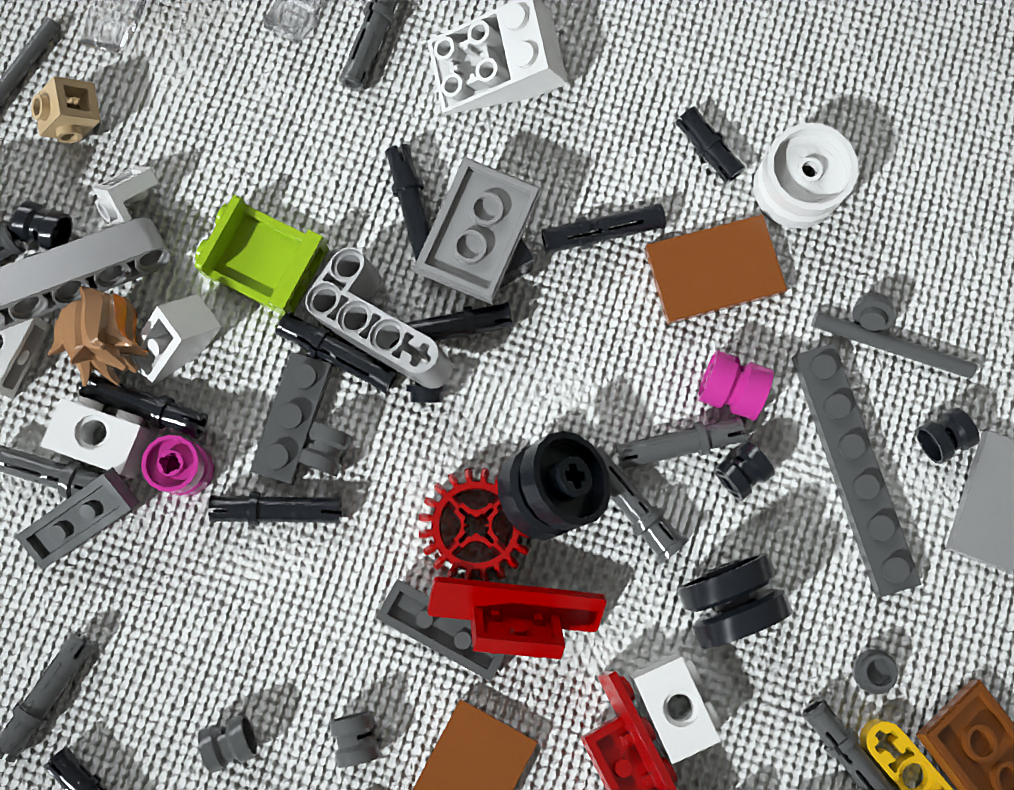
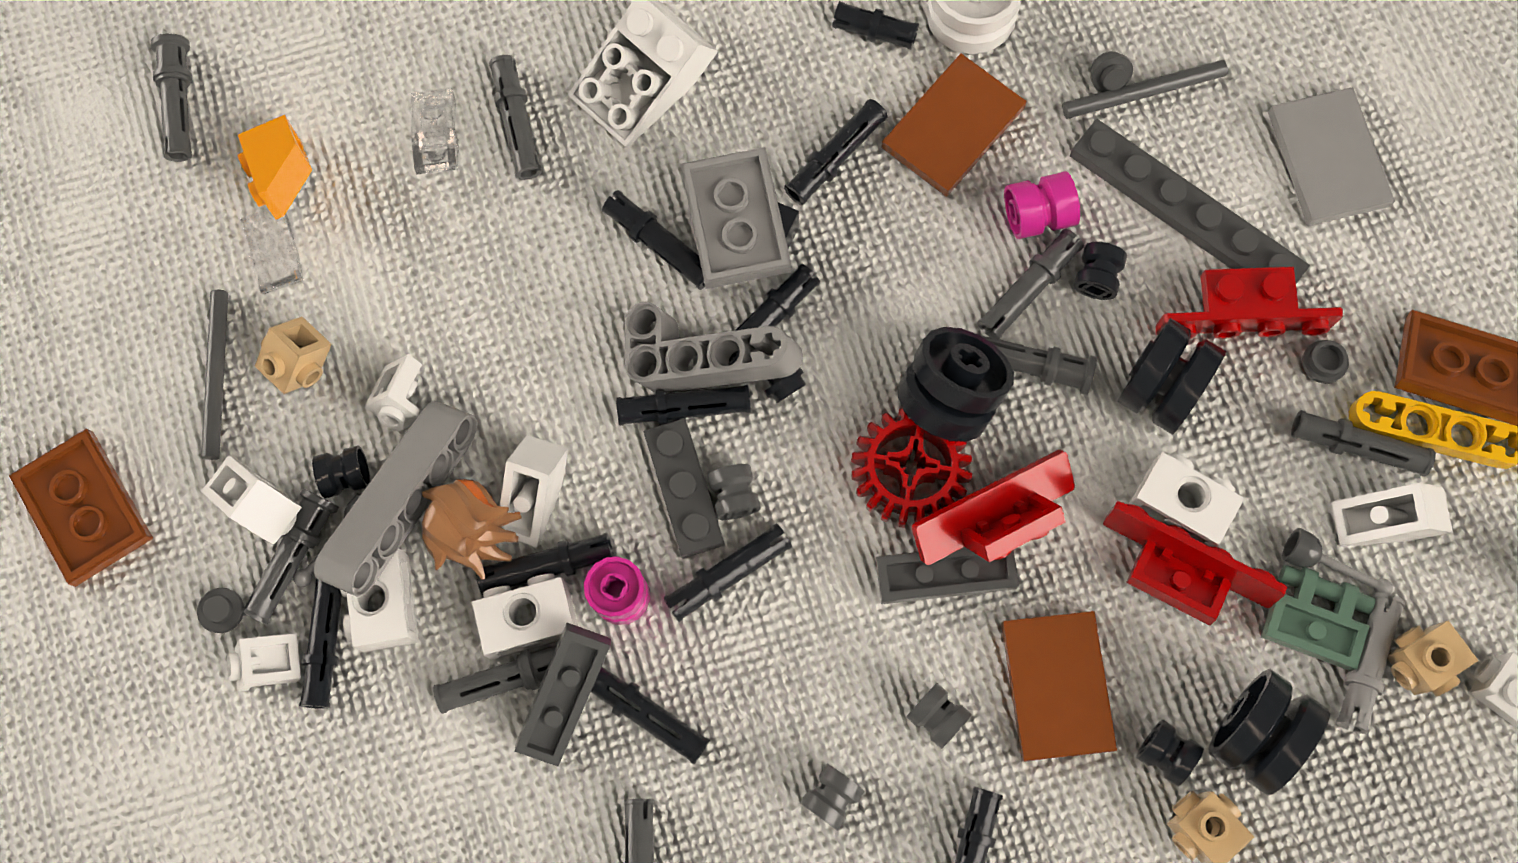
camera: 25 degrees left, 5 degrees down
lime panel [194,194,329,316] -> none
black wheel [916,407,980,464] -> none
none -> black pin [591,667,710,765]
none -> red bracket [1155,267,1344,339]

